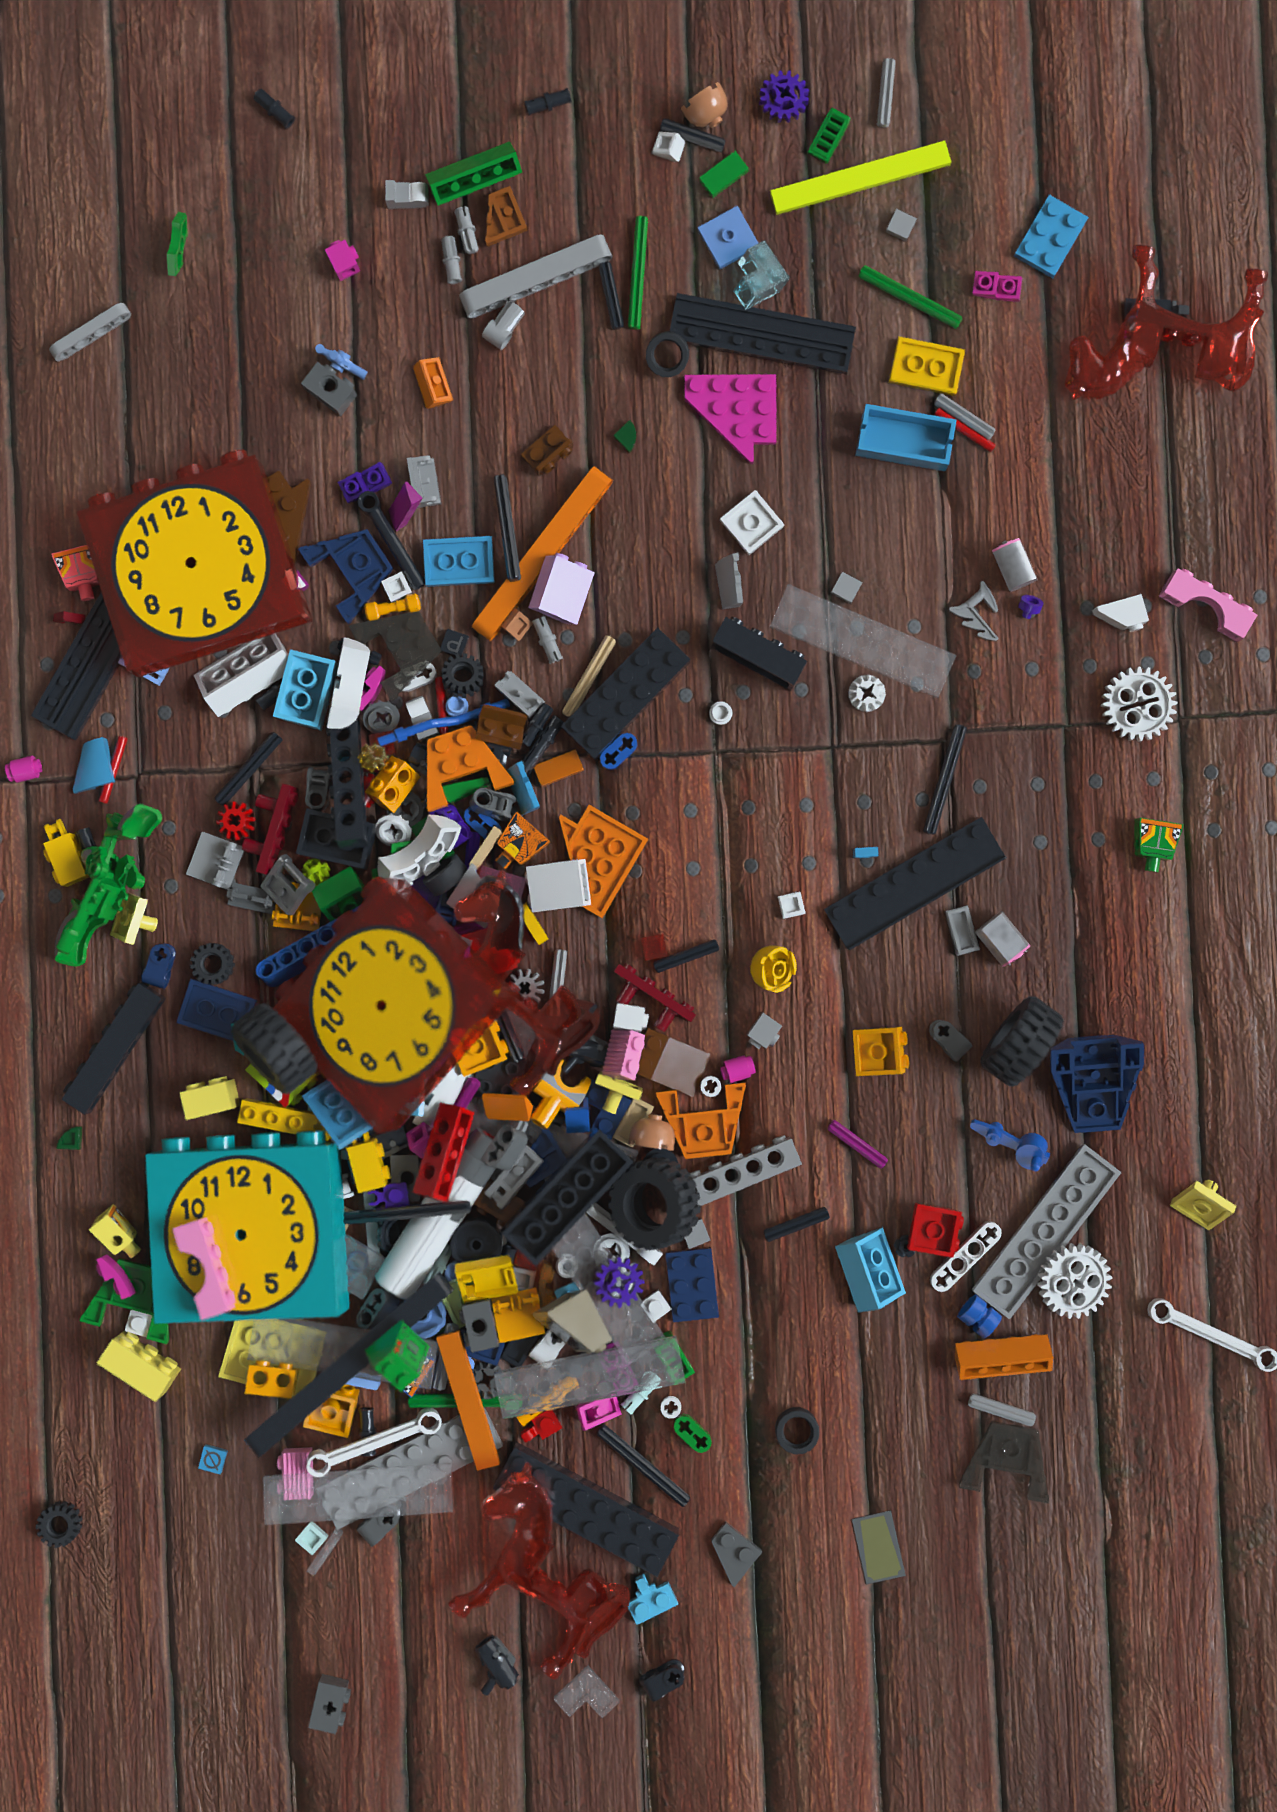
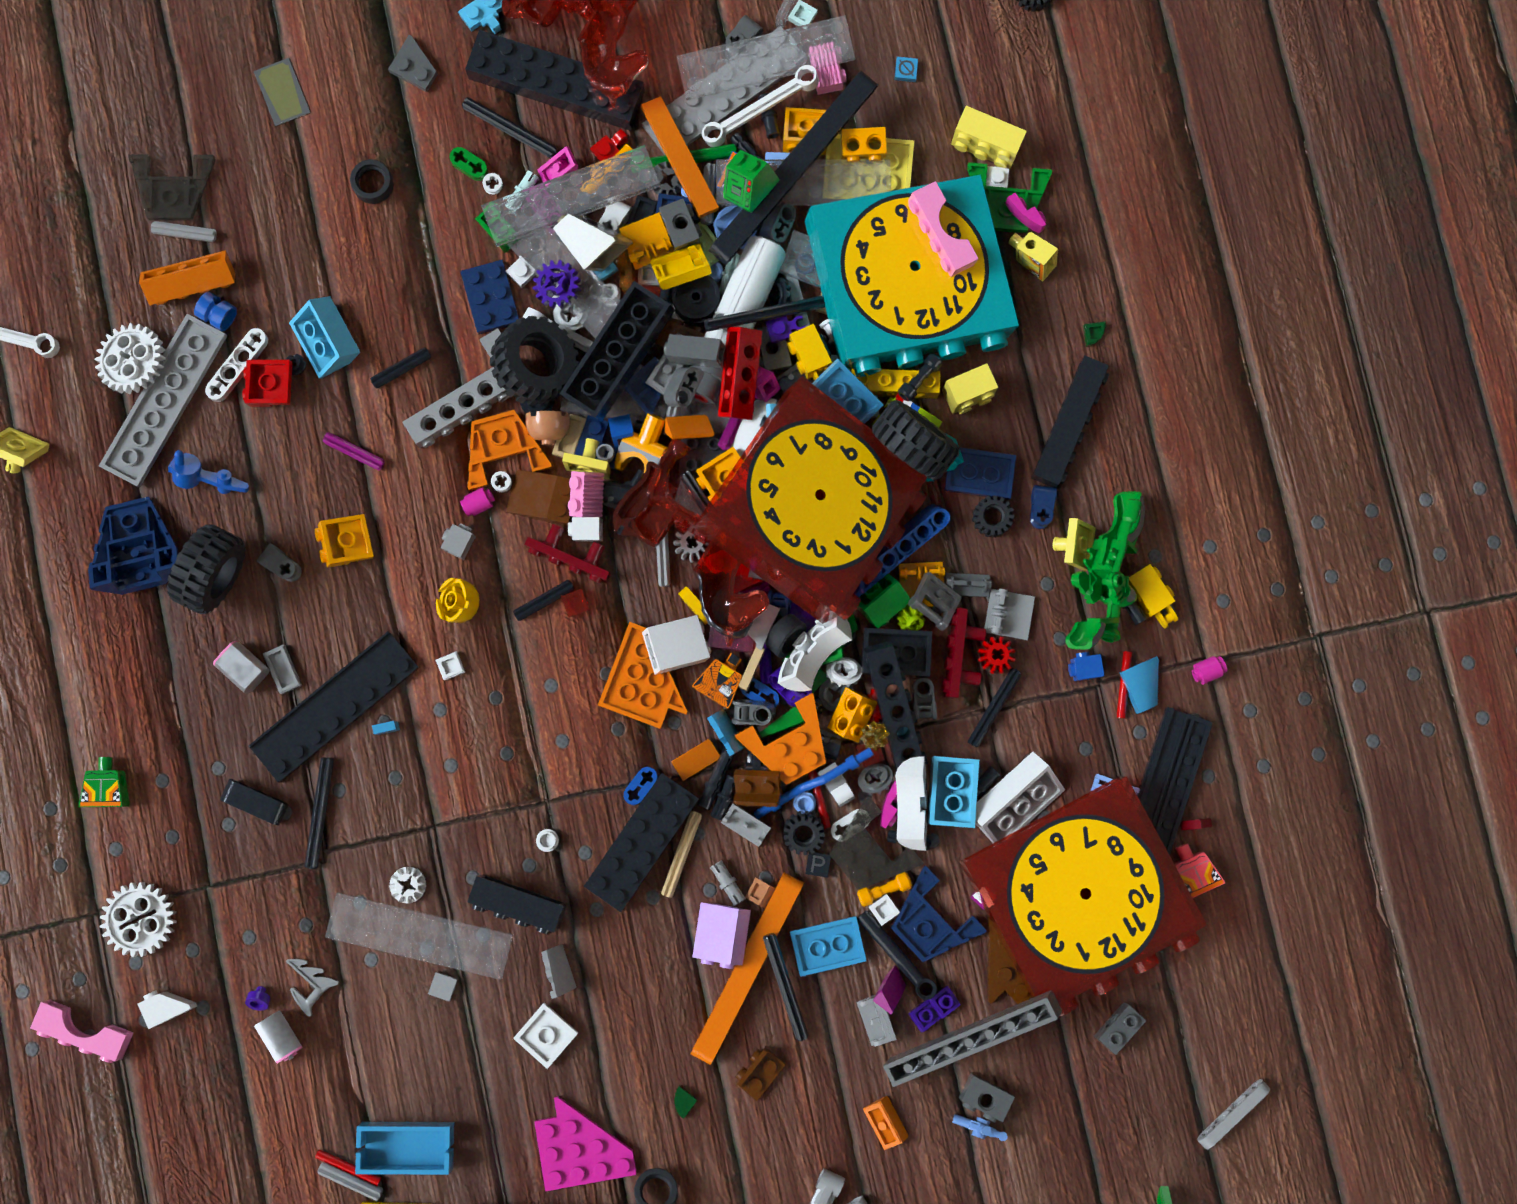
camera: 165 degrees right, 5 degrees down
none -> black beam [220,779,289,826]
none -> light grey hinge [596,444,614,463]
none -> dark grey brick [664,334,726,368]
none -> black axle [731,132,765,161]
none -> dark grey brick [883,990,1063,1087]
none -> black piece [898,354,943,401]
none -> blue brick [1068,652,1104,682]
none -> dark grey brick [1094,1002,1146,1055]

